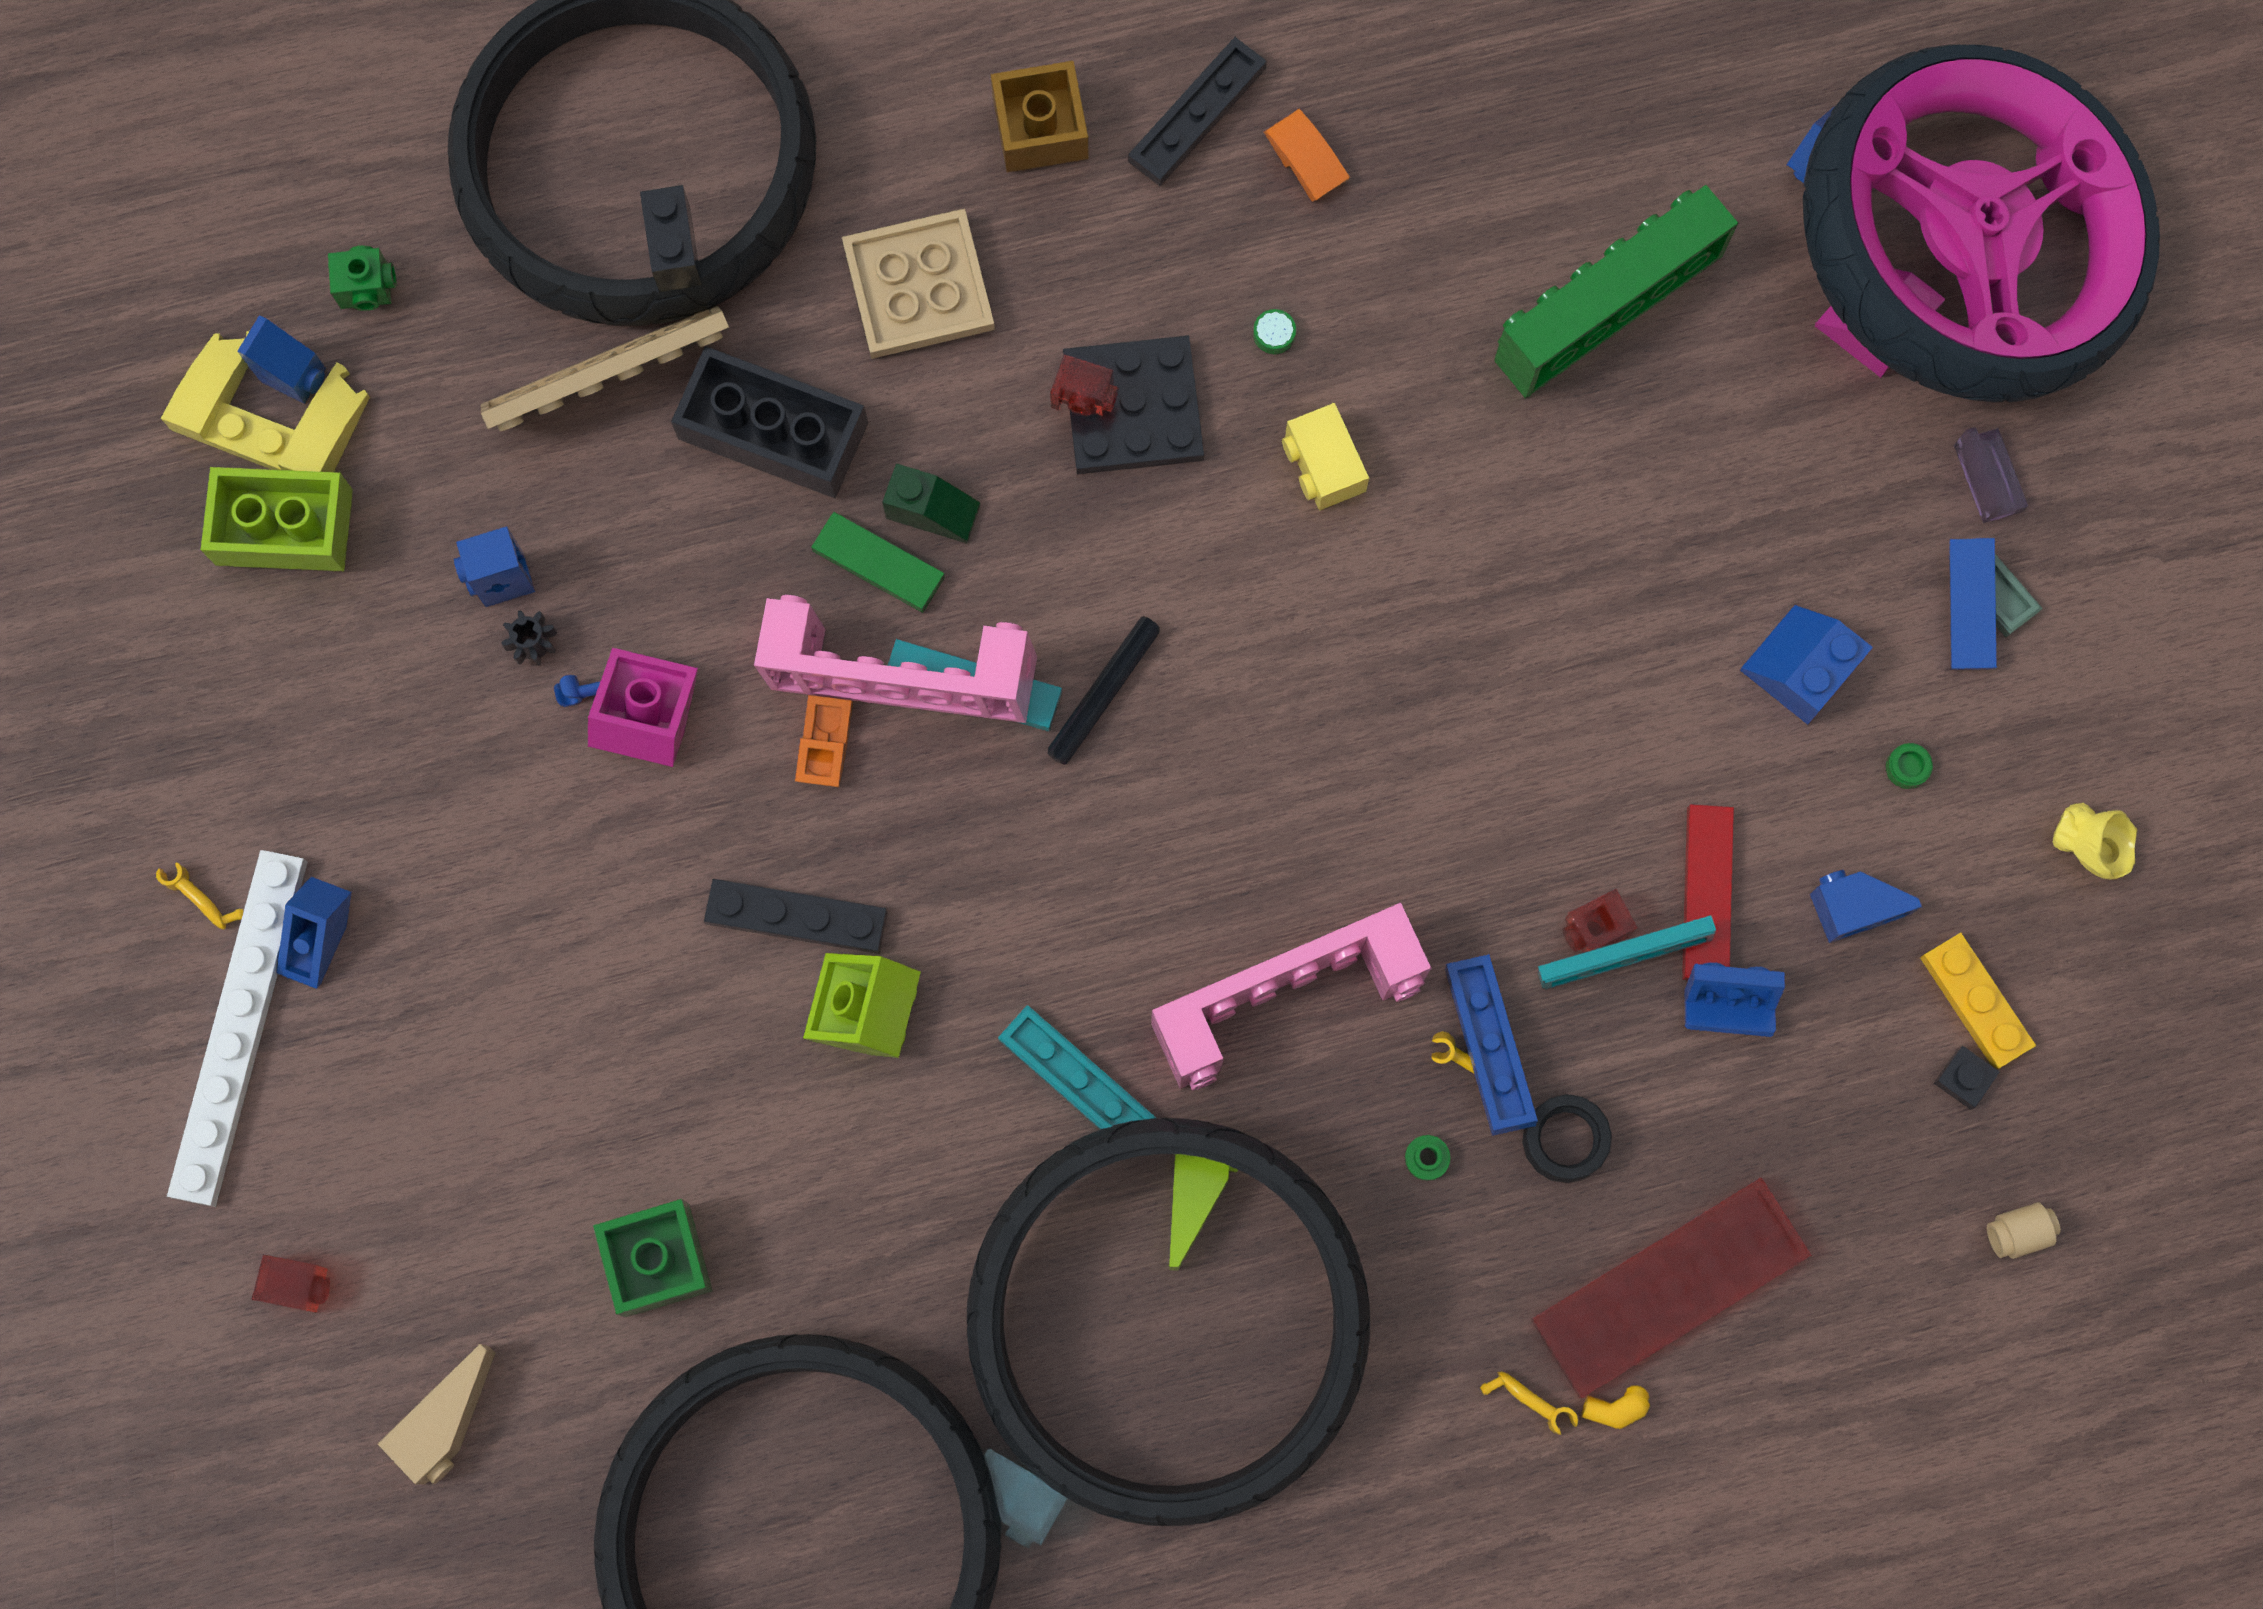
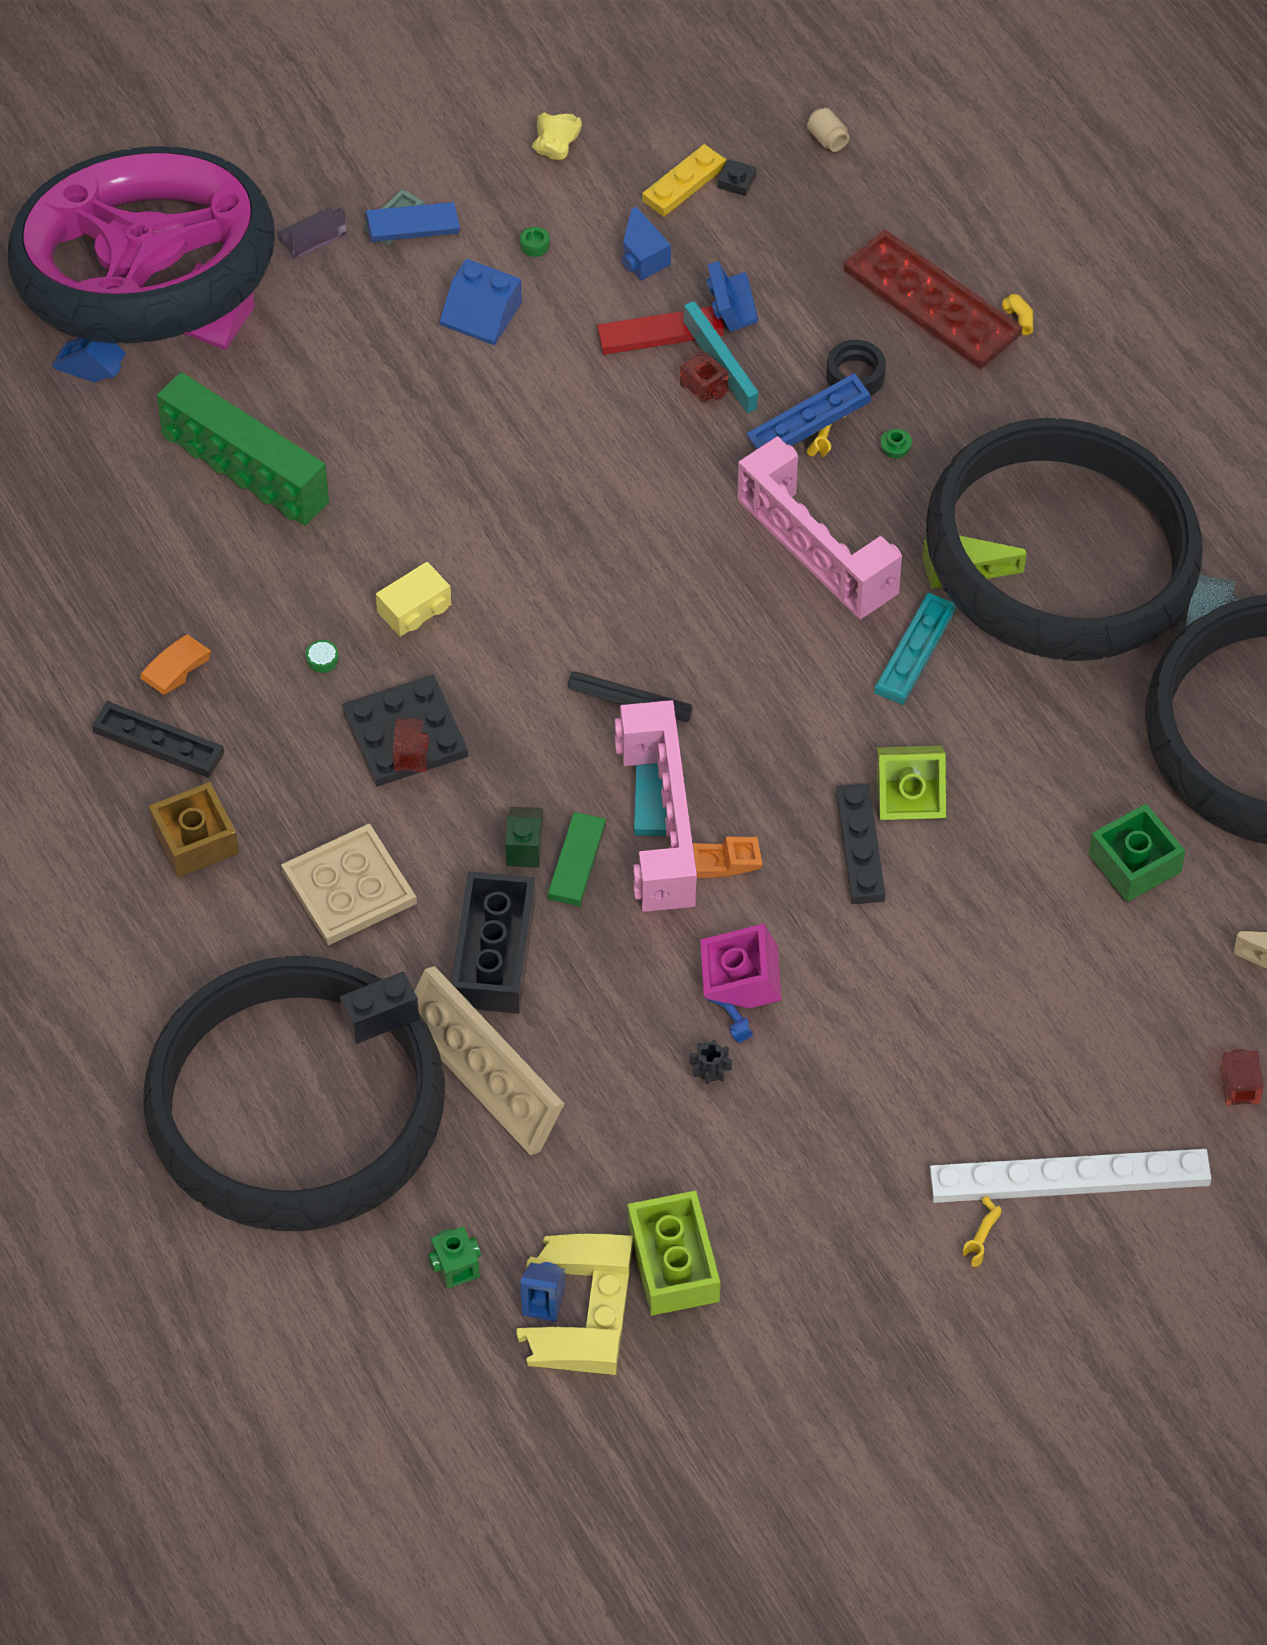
camera: 105 degrees left, 20 degrees down
blue slope [276,877,352,989] -> none
blue brick [454,526,535,607] -> none
yellow piece [1480,1372,1578,1435] -> none

